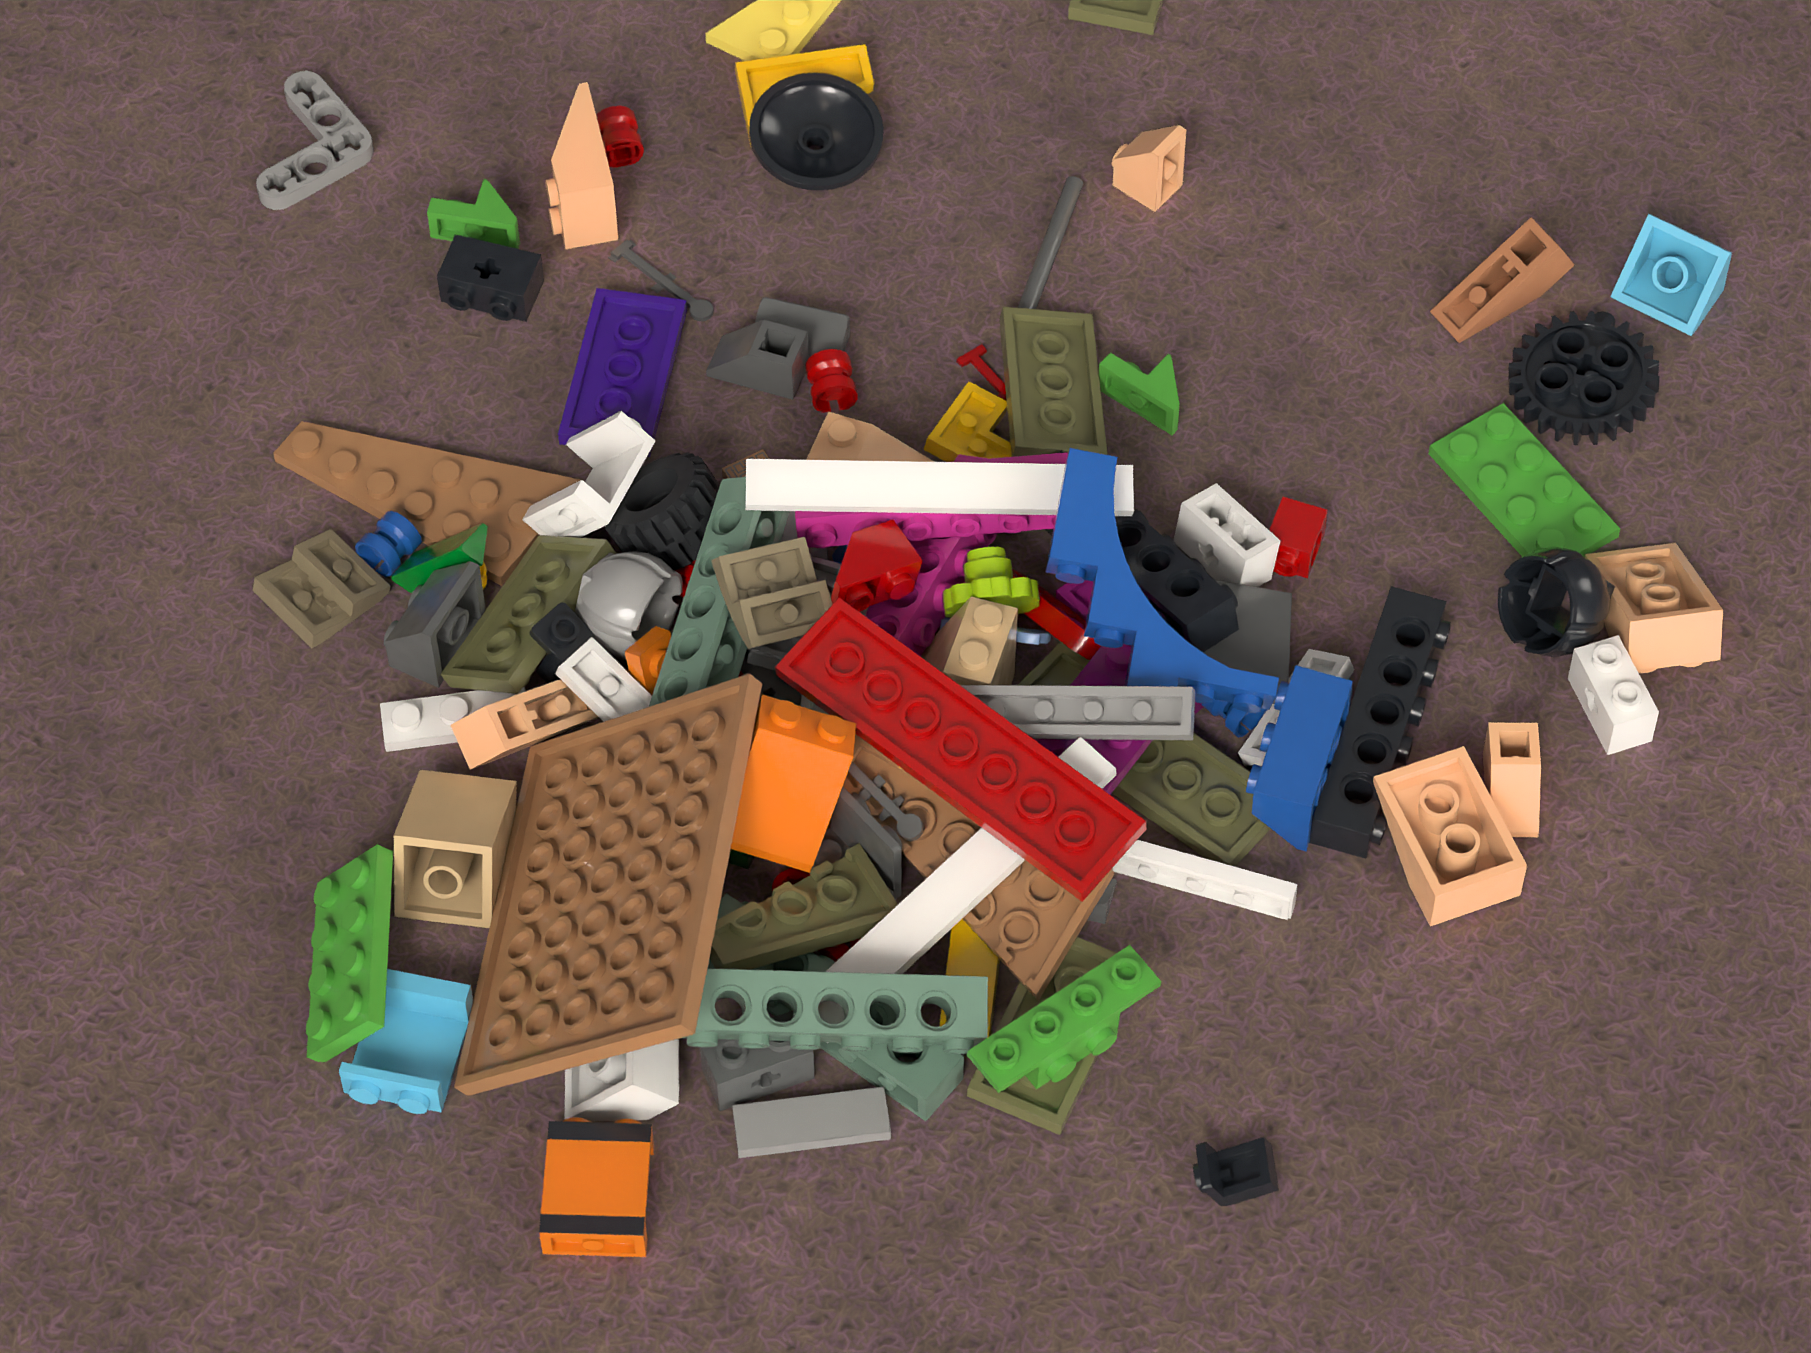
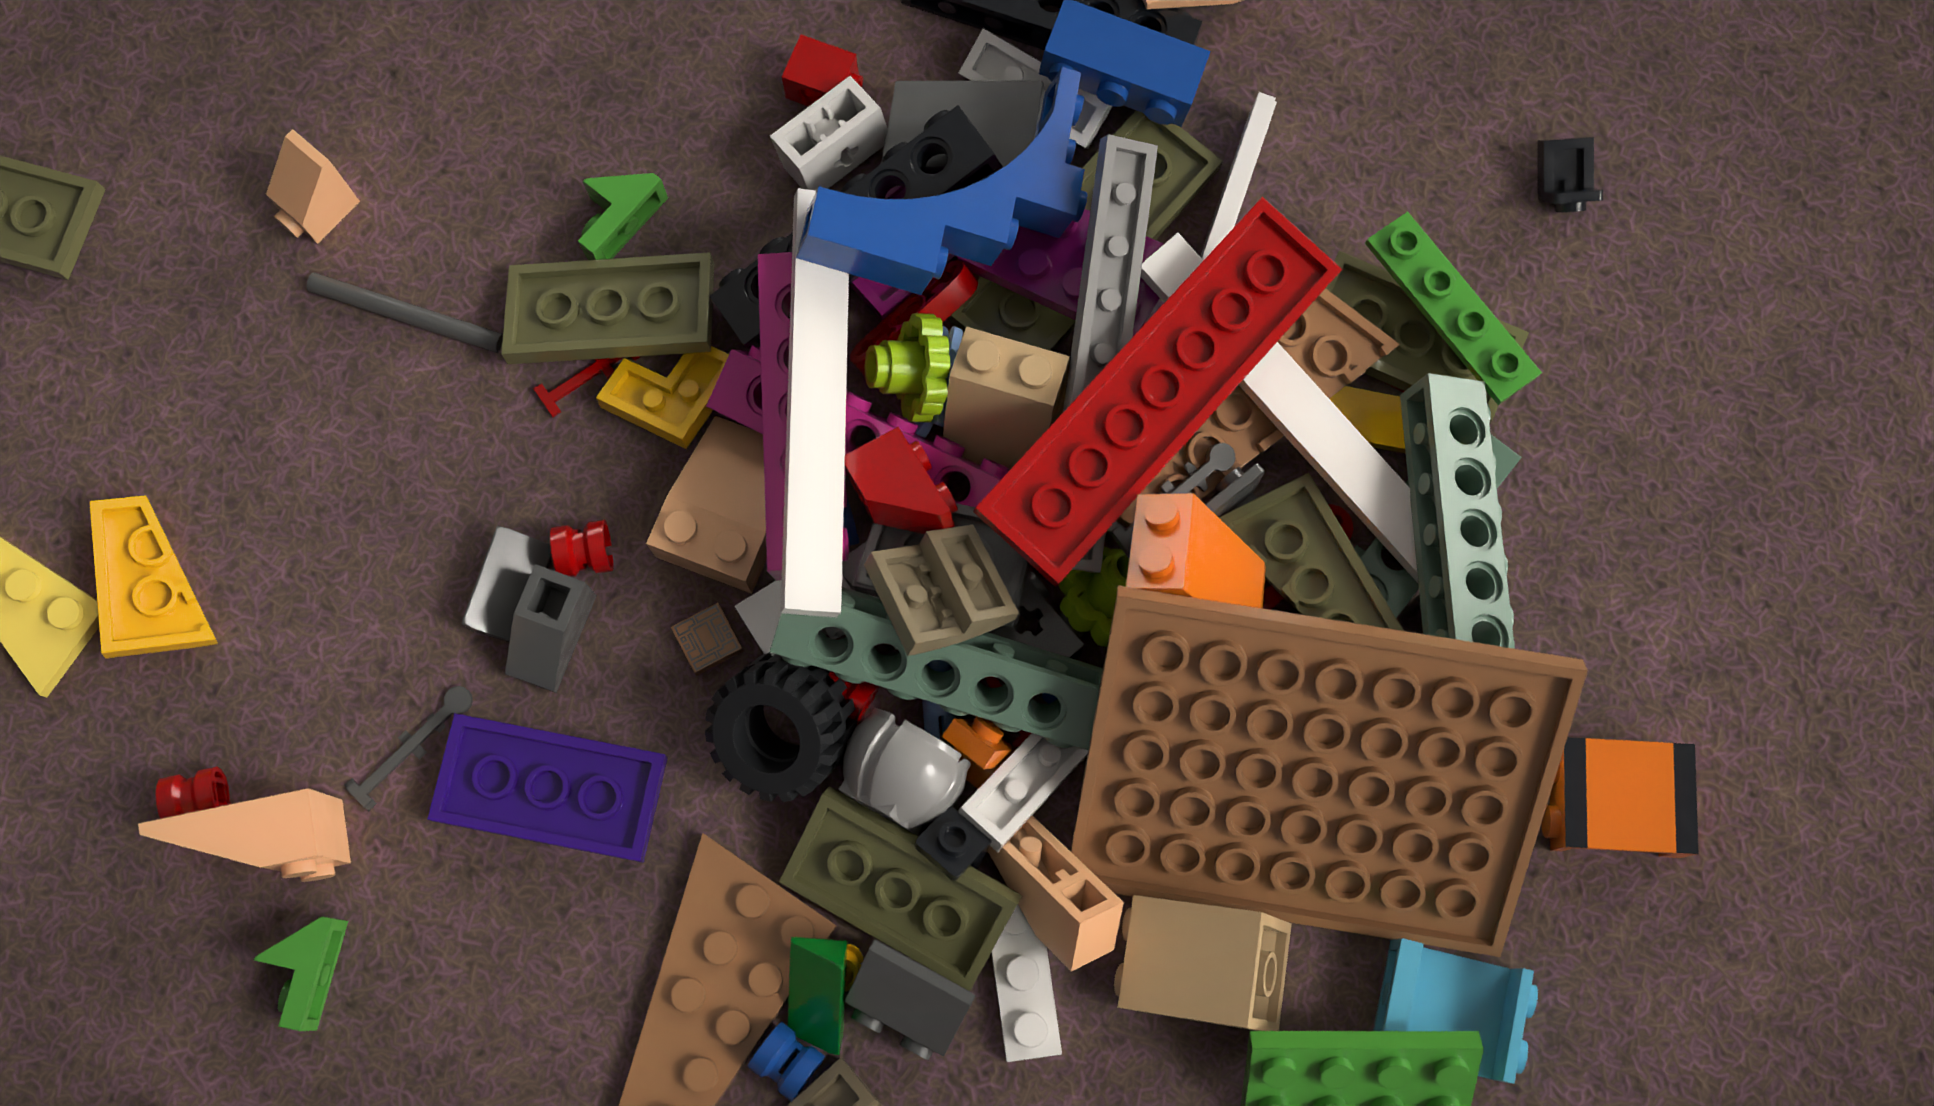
camera: 90 degrees left, 20 degrees up
black brick [437,234,544,322] -> none
white panel [522,411,655,538] -> none
light grey tile [732,1087,891,1158] -> none
black dish [749,73,884,191] -> none

